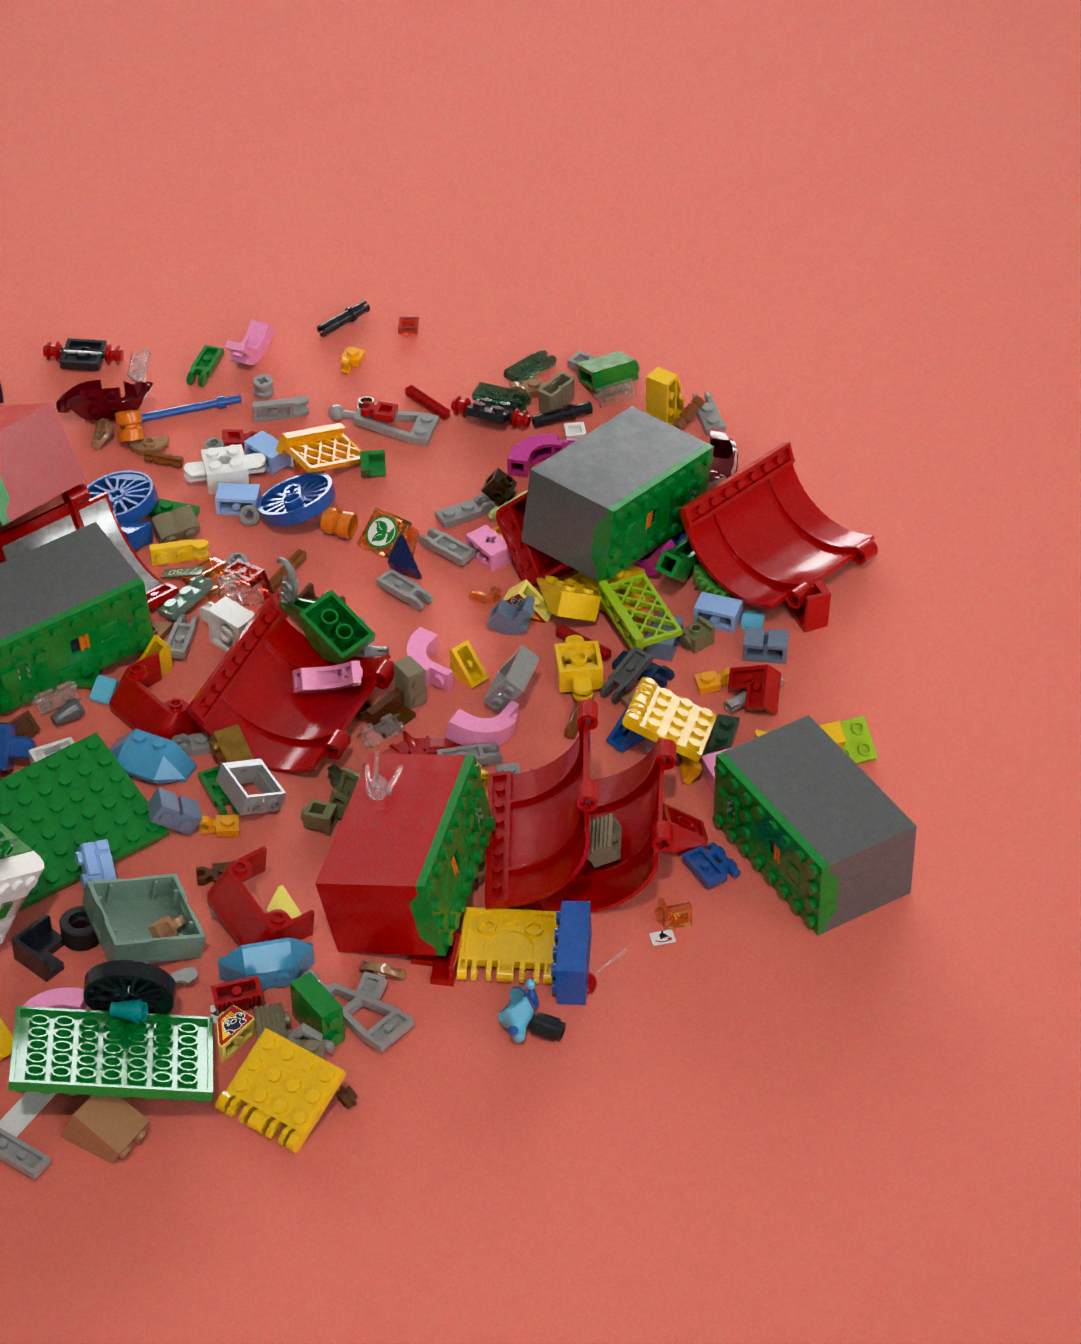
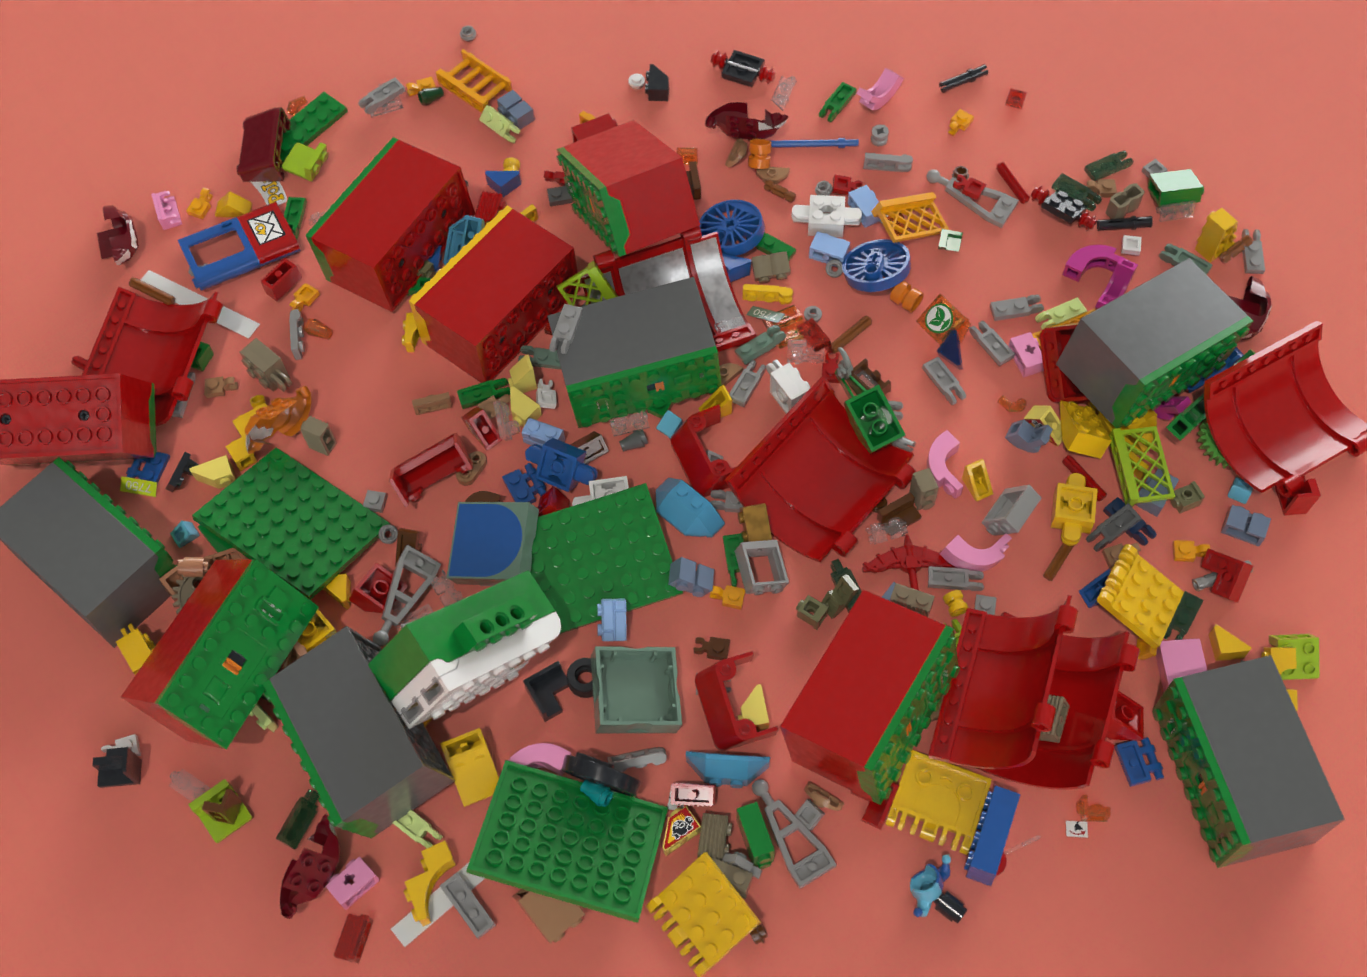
camera: 20 degrees right, 20 degrees up
medium nougat plate [148,914,186,938] -> none
bright pink arch [292,661,363,693] -> none
clear plant [365,750,404,800] -> none
dark brown brick [481,468,517,506] -> none
light blue brick [693,591,743,633] -> none

